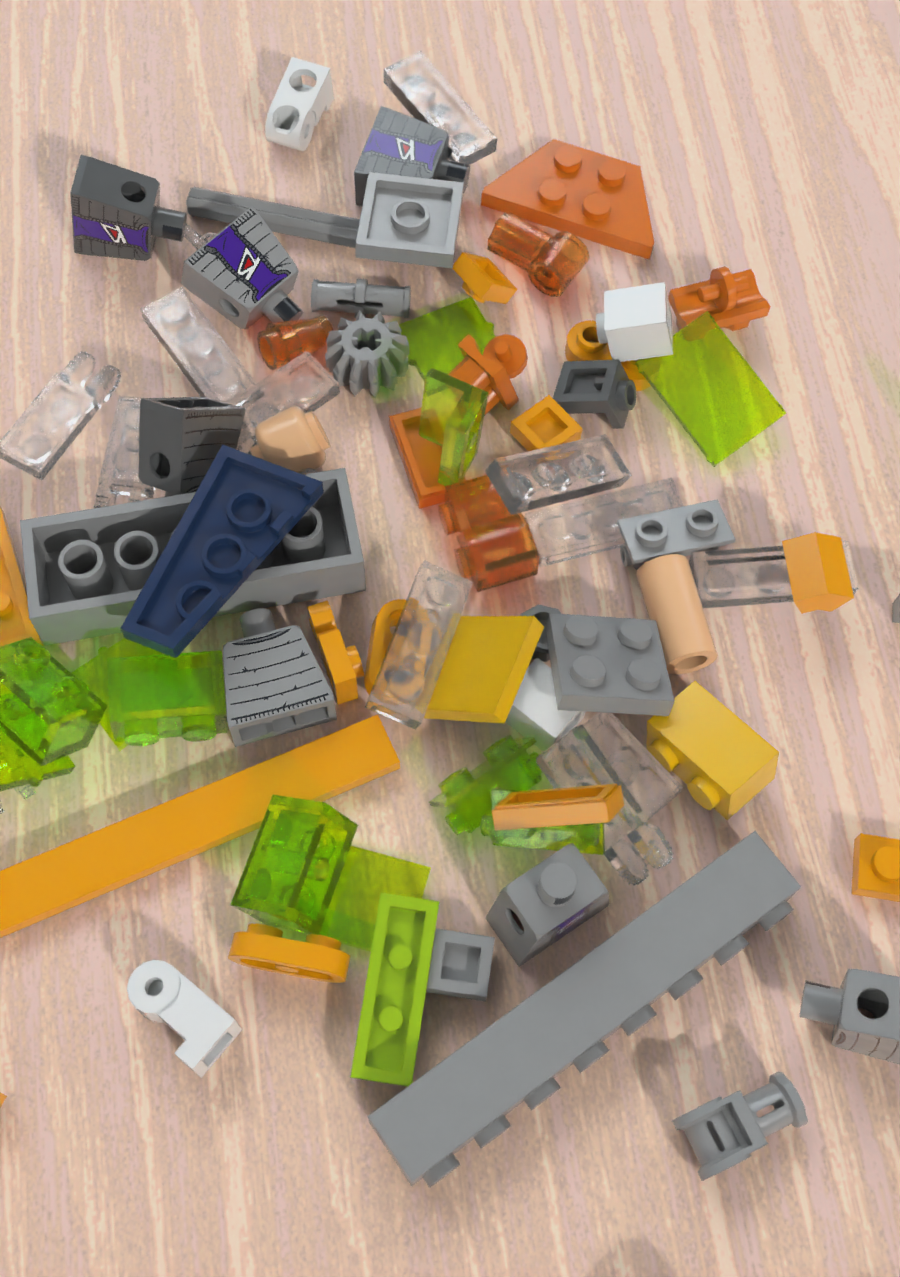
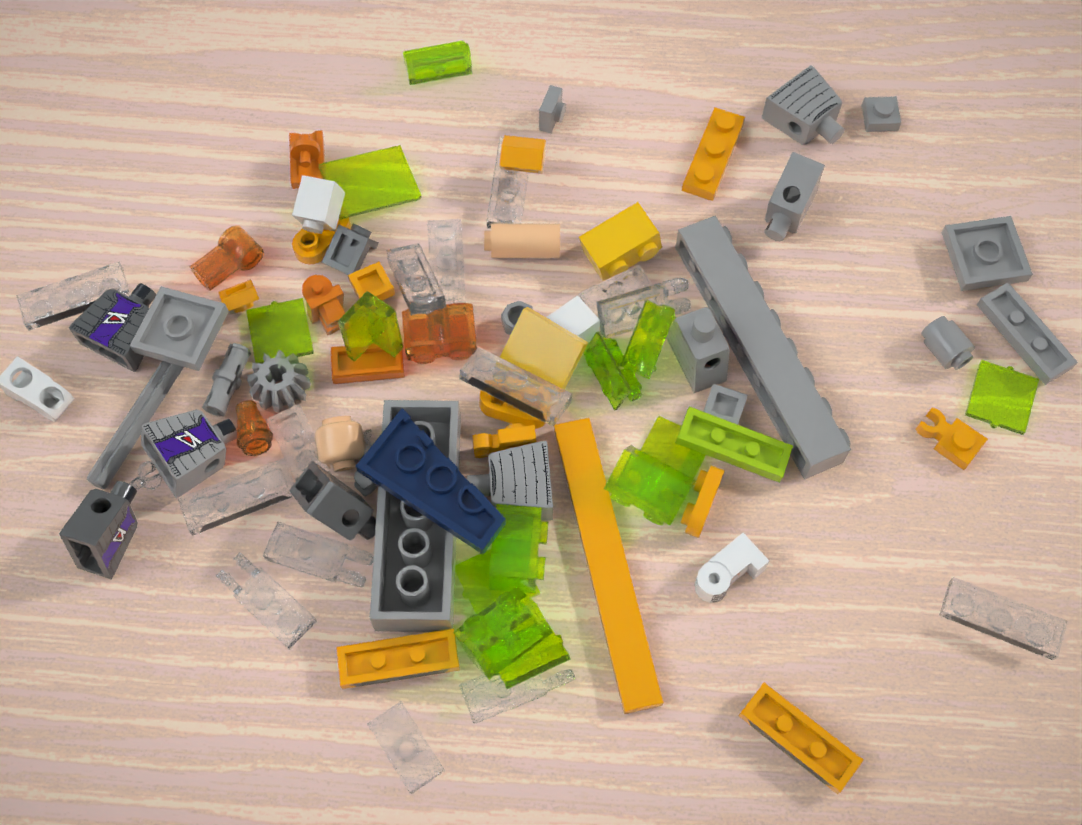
camera: 75 degrees left, 0 degrees up
orange wing [481,139,654,260] -> none
light orange tile [491,783,624,831] -> none
light grey plate [545,613,675,716] -> none
light grey hinge [617,499,736,570] -> none
light grey connector [672,1071,808,1181] -> none

